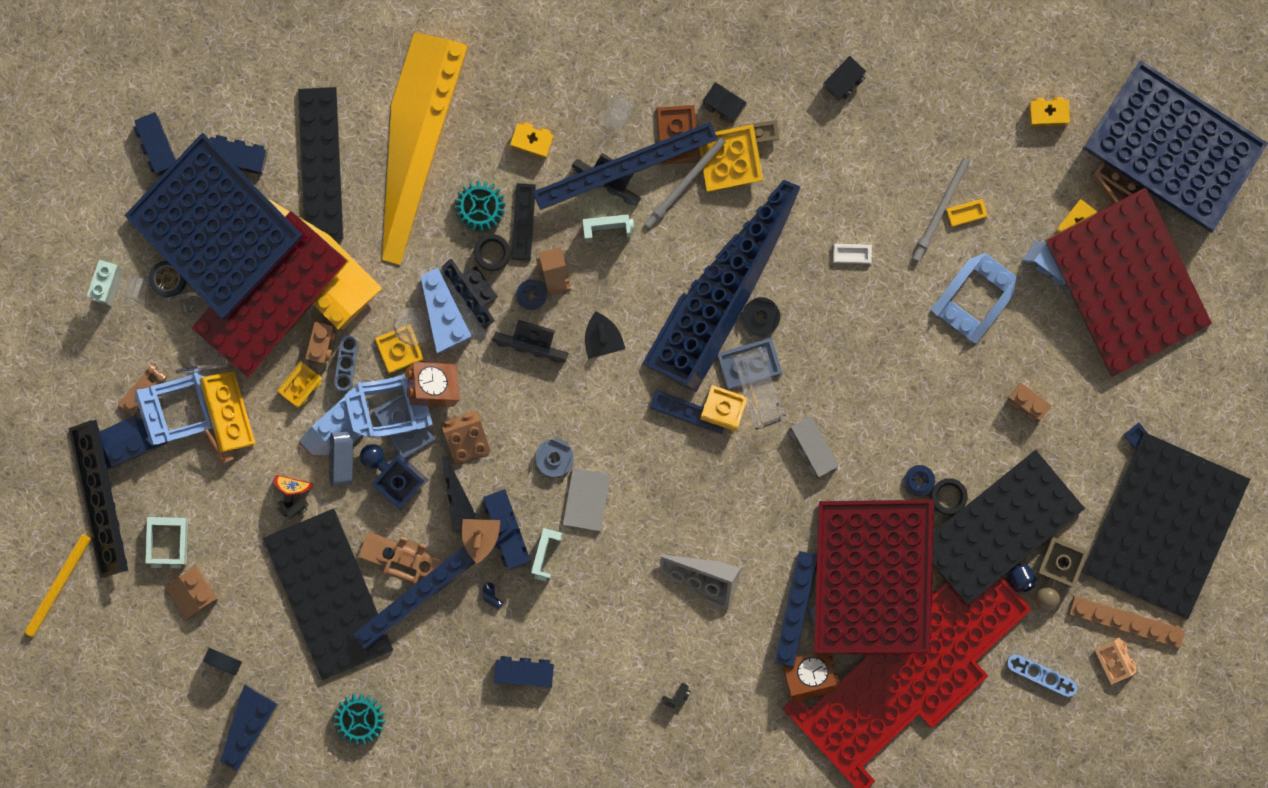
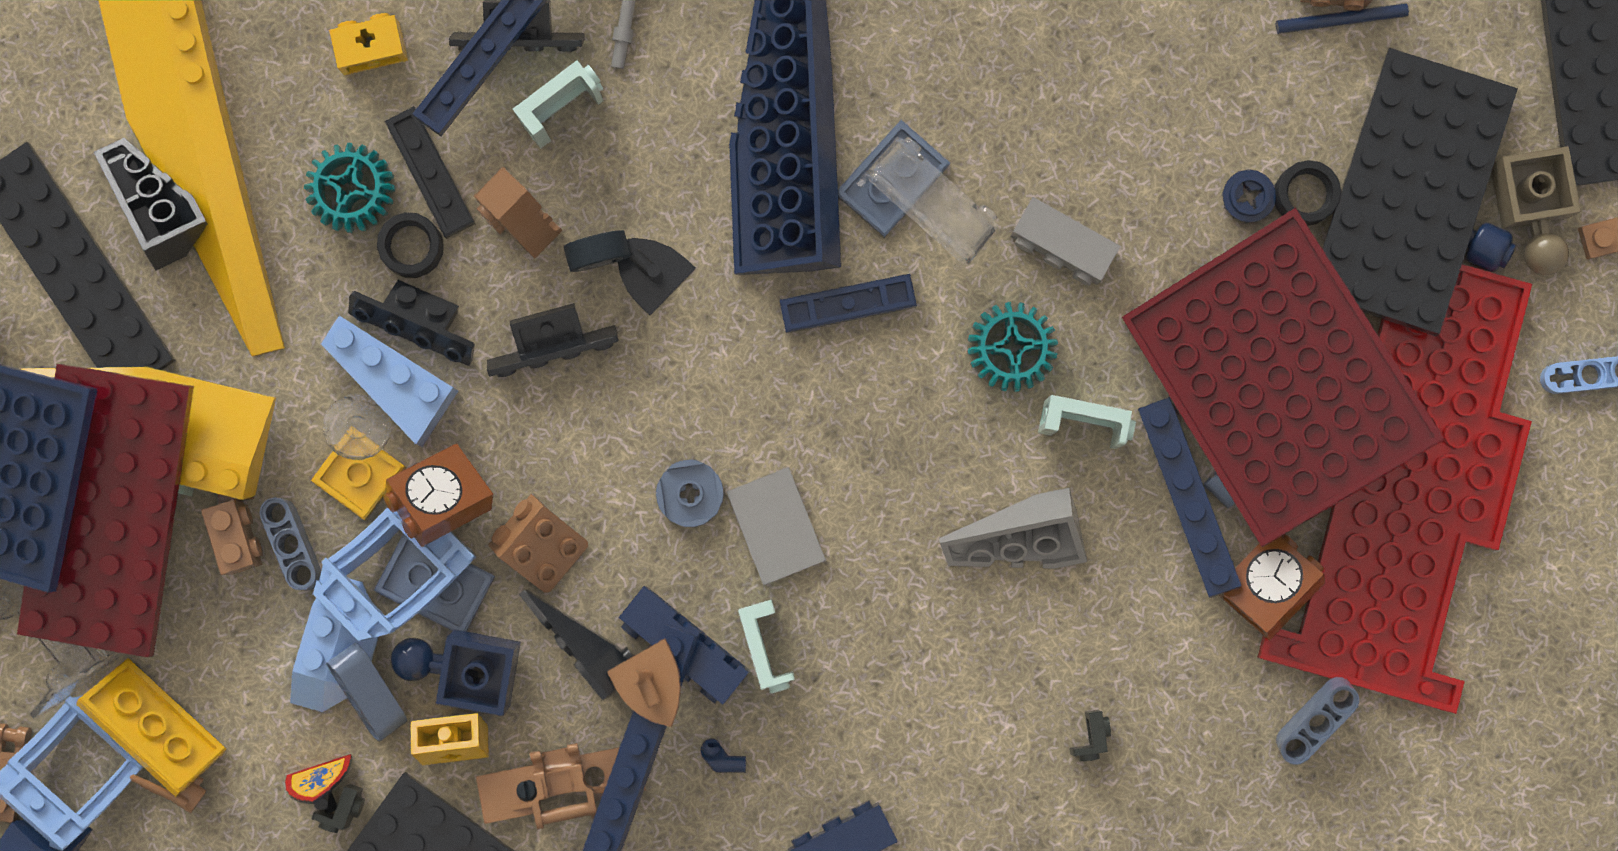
camera: 30 degrees left, 0 degrees up
yellow bracket [276,361,322,408] -> none
dark blue gear [516,279,547,310] -> none
yellow tile [700,385,748,432] -> none
black plate [742,297,780,336] -> none
none -> black wedge [94,138,208,271]
none -> yellow brick [411,713,489,765]
none -> black wheel [564,230,631,272]
none -> teal gear [967,302,1058,392]
none -> light aqua panel [1038,395,1136,449]
none -> dark blue bar [1275,3,1409,34]
none -> sand blue beam [1276,677,1360,765]

